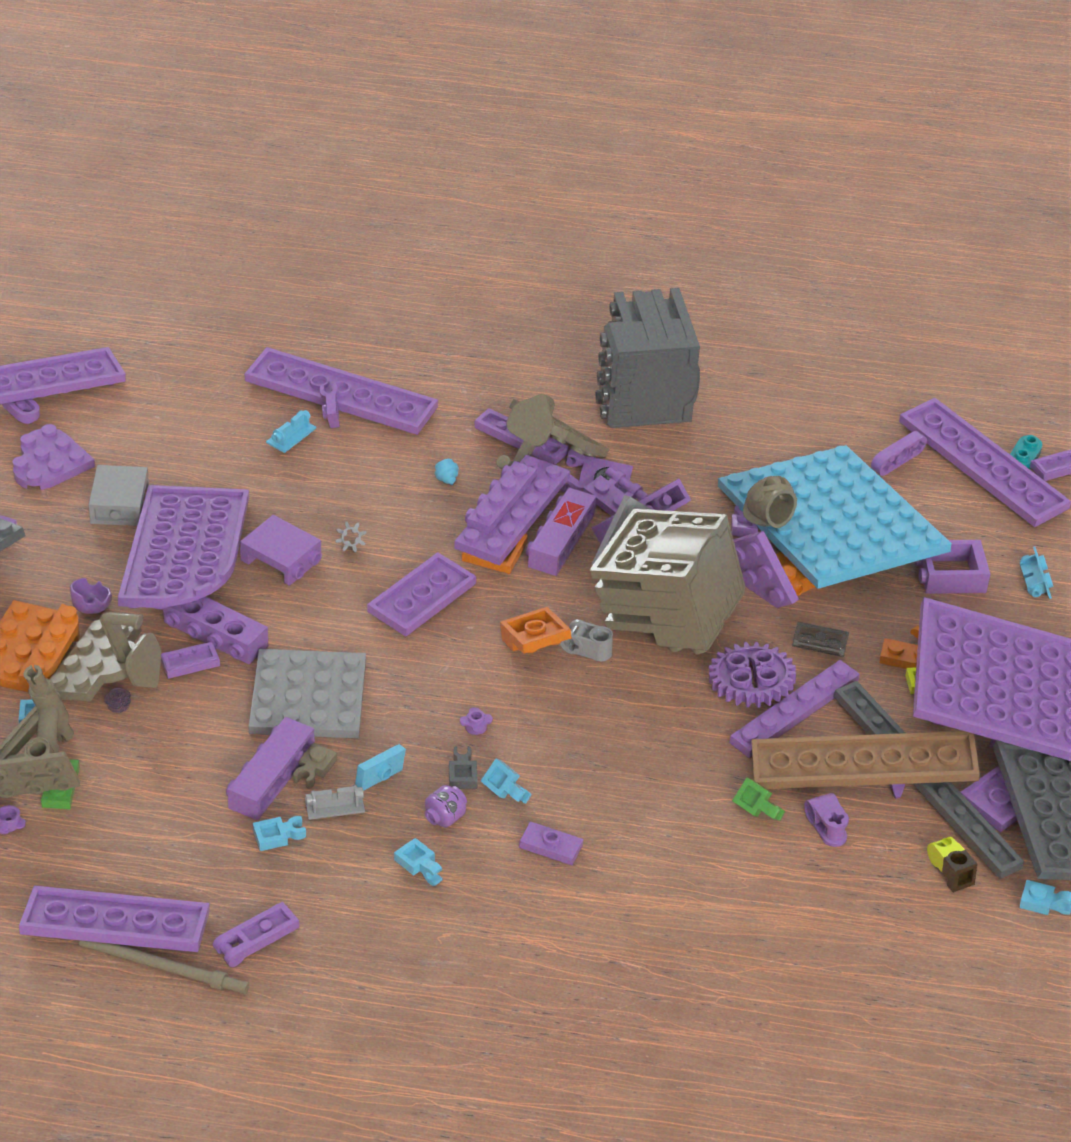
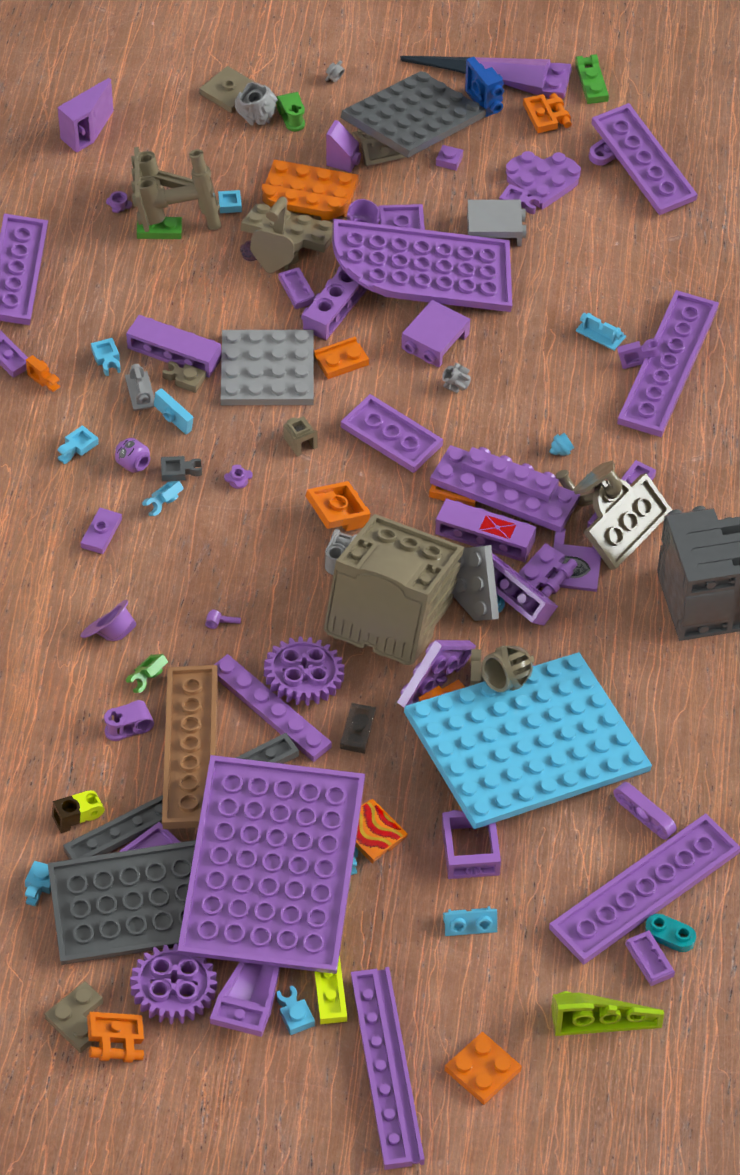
camera: 90 degrees right, 10 degrees up
none -> orange plate [26,355,60,392]
none -> medium lavender piece [80,600,136,641]
none -> medium lavender hand [205,610,241,629]
none -> dark tan window [283,416,318,456]
none -> orange plate [314,337,369,380]
none -> medium lavender plate [379,204,425,230]
none -> medium lavender plate [499,184,541,214]

